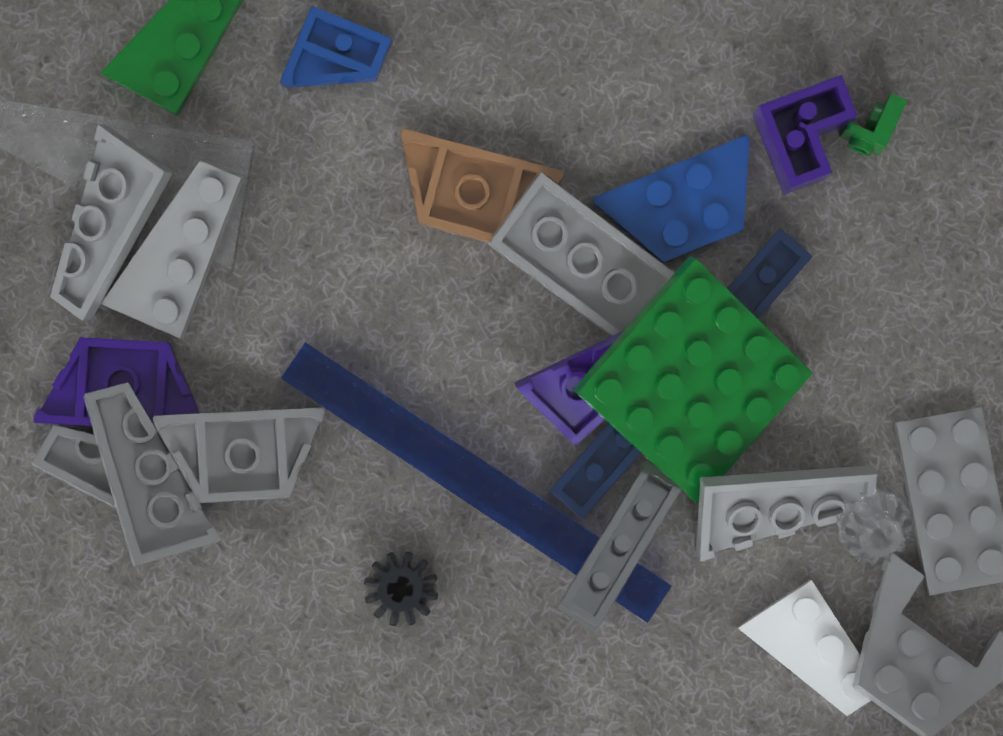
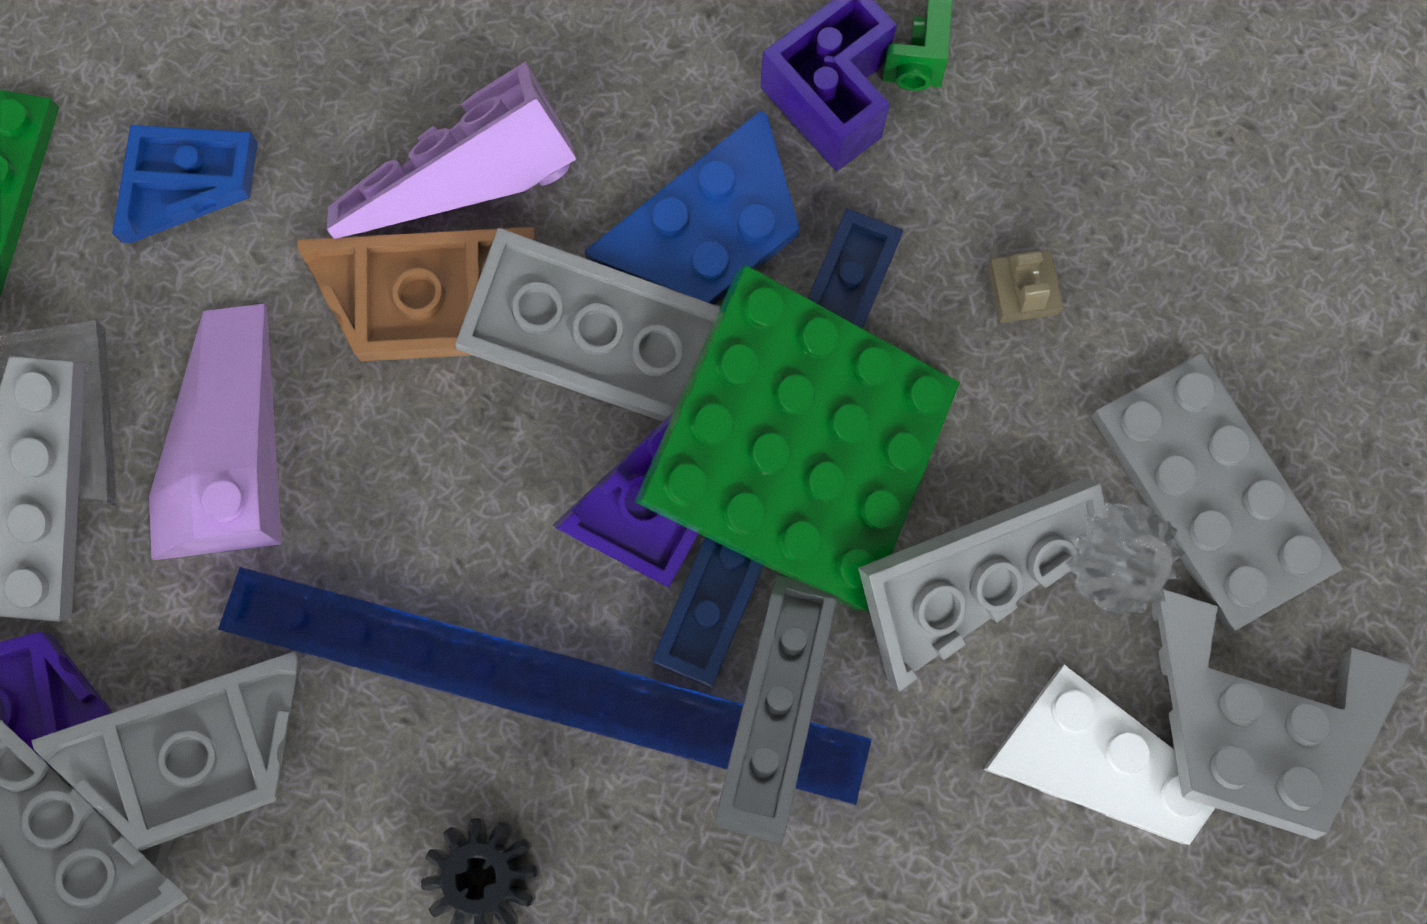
camera: 15 degrees left, 10 degrees down
none -> lavender wedge [149,303,282,560]
none -> lavender wedge [327,61,576,239]
none -> dark tan tile [987,250,1064,323]

